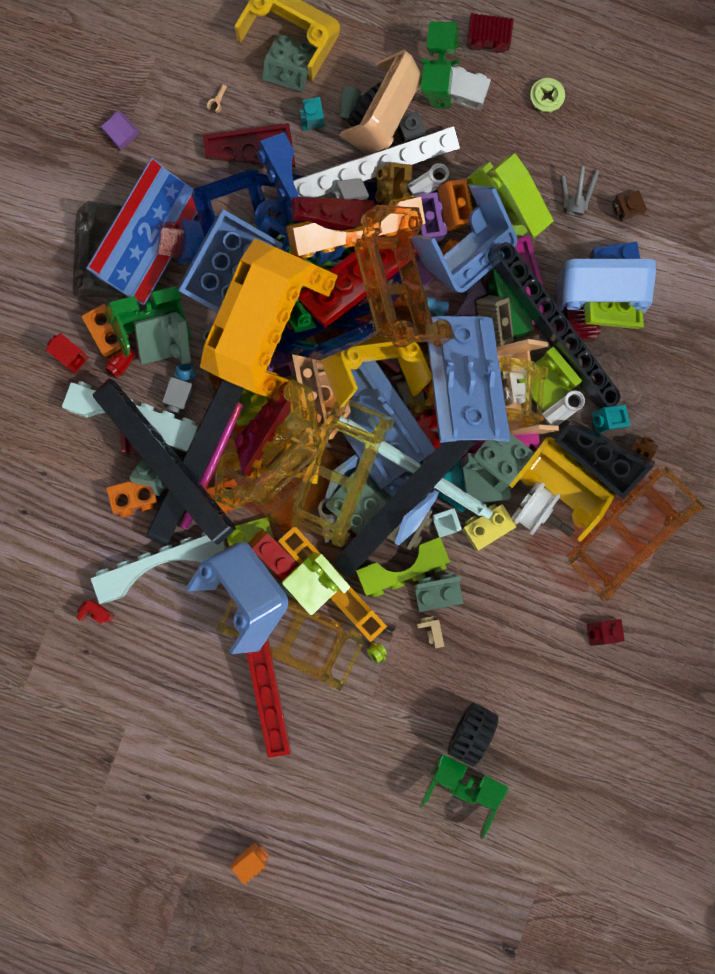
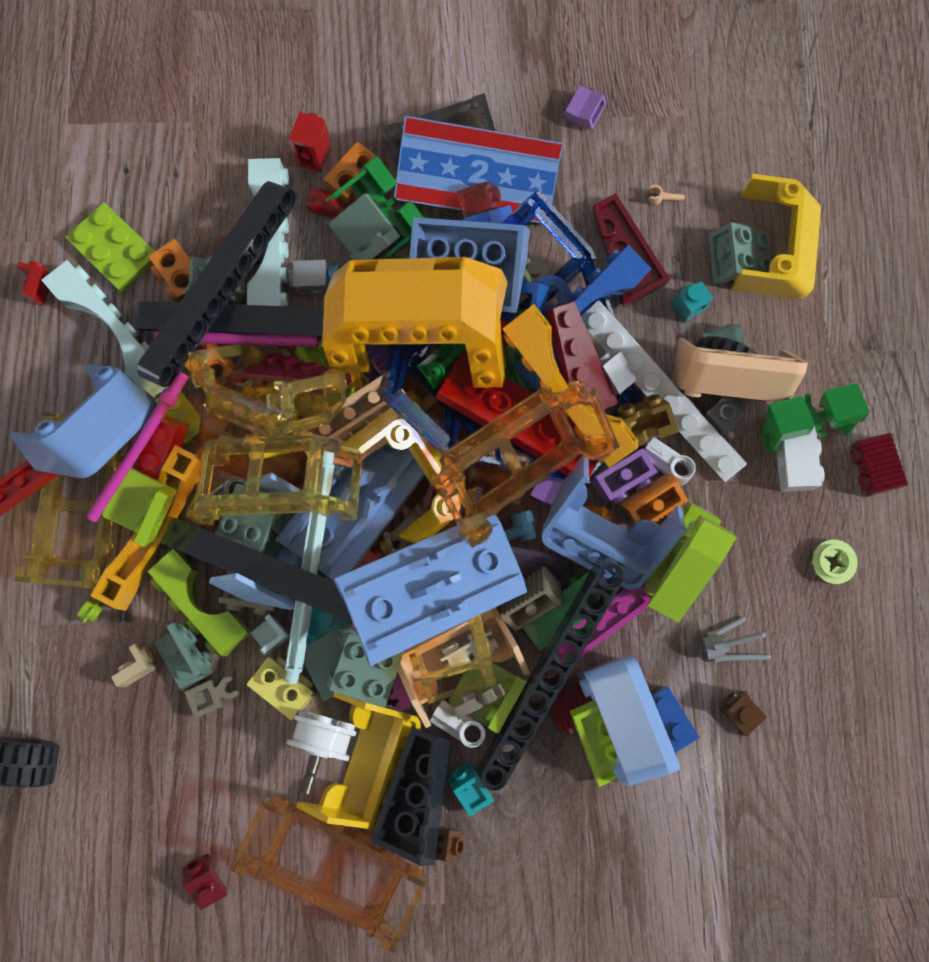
camera: 70 degrees right, 5 degrees down
none -> lime plate [65,202,155,293]
none -> dark pink bar [86,371,189,522]
none -> dark tan plate [184,677,240,719]
none -> dark tan plate [453,684,505,720]

